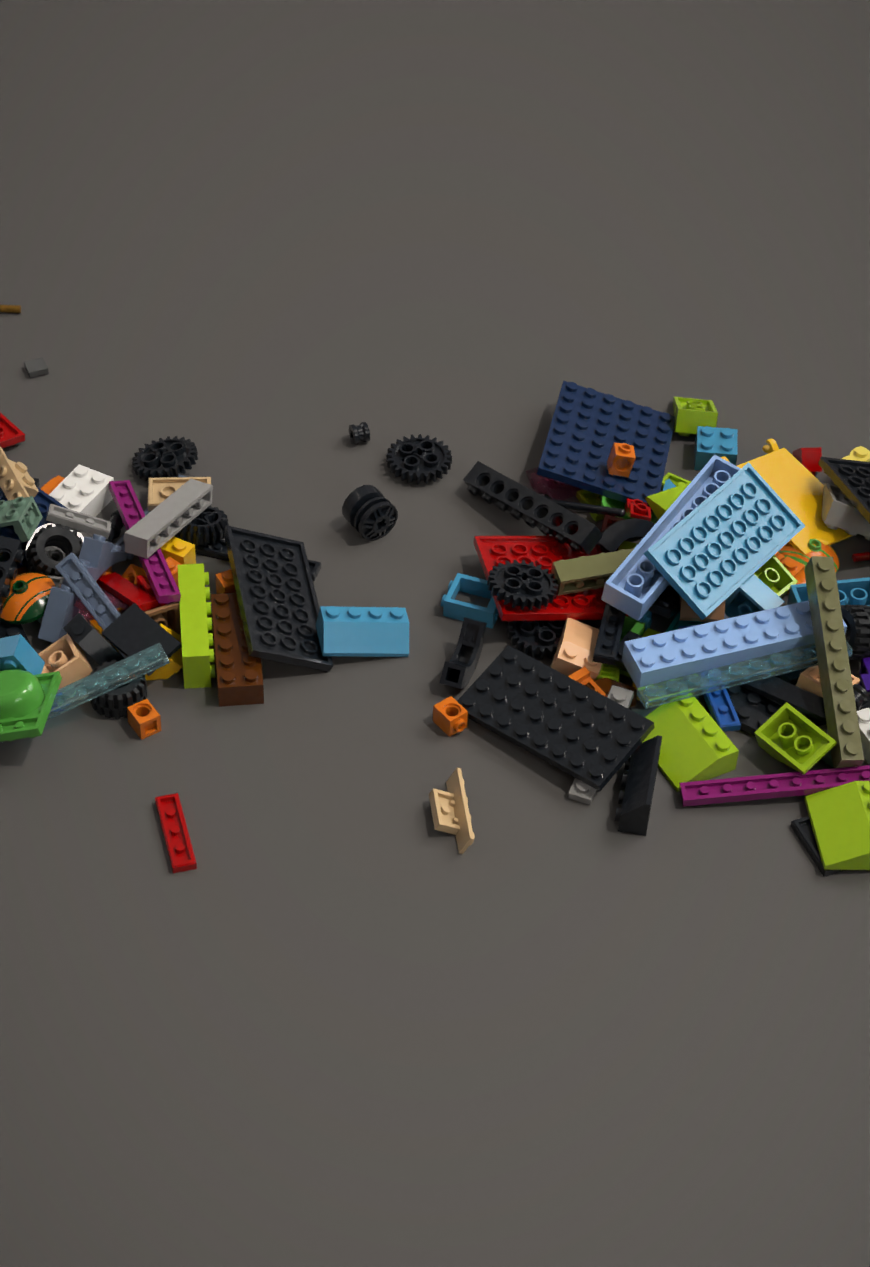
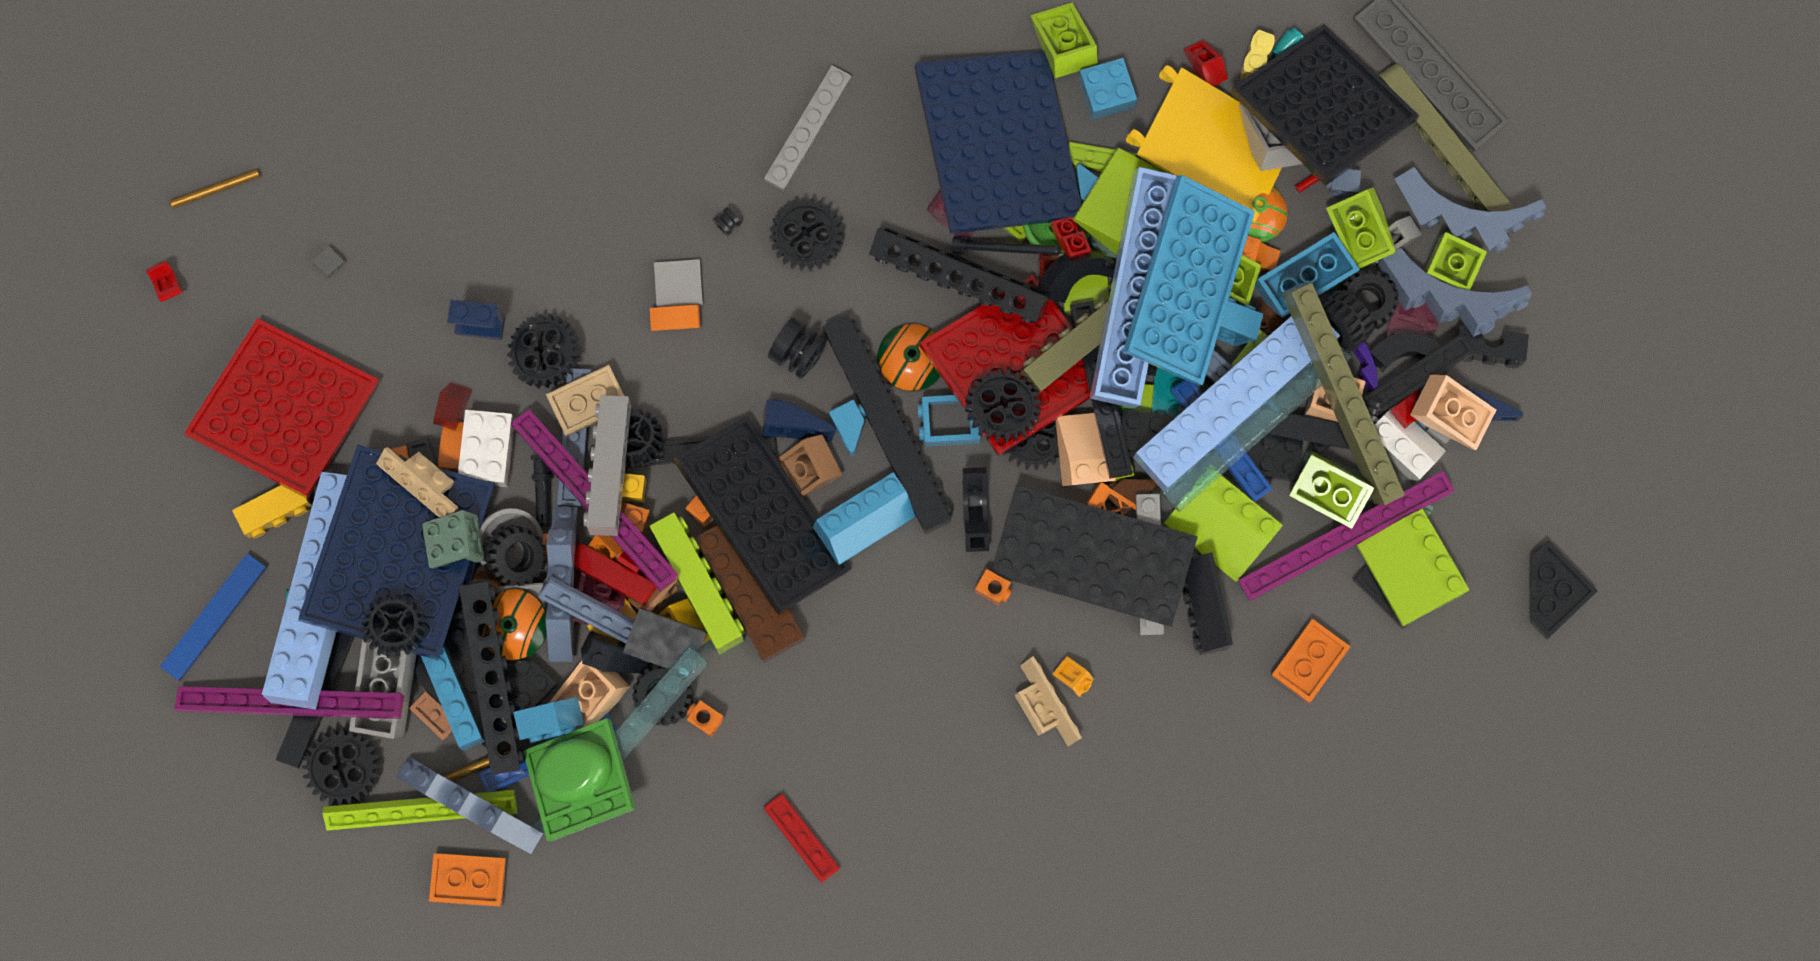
camera: 25 degrees left, 35 degrees up
light grey tile [46,504,111,539] -> none
orange brick [607,442,636,478] -> none
none -> clear red slope [433,383,472,431]
none -> dark blue window [447,299,504,340]
none -> orange slope [649,305,700,331]
none -> light grey tile [654,259,703,307]
none -> dark blue slope [763,399,835,442]
none -> light grey plate [764,65,852,192]
none -> medium nougat slope [777,435,842,498]
none -> black brick [823,315,953,535]
none -> dark azure slope [829,400,866,457]
none -> orange dish [877,324,941,392]
none -> light orange bracket [1053,656,1094,697]
none -> orange plate [1271,619,1351,704]

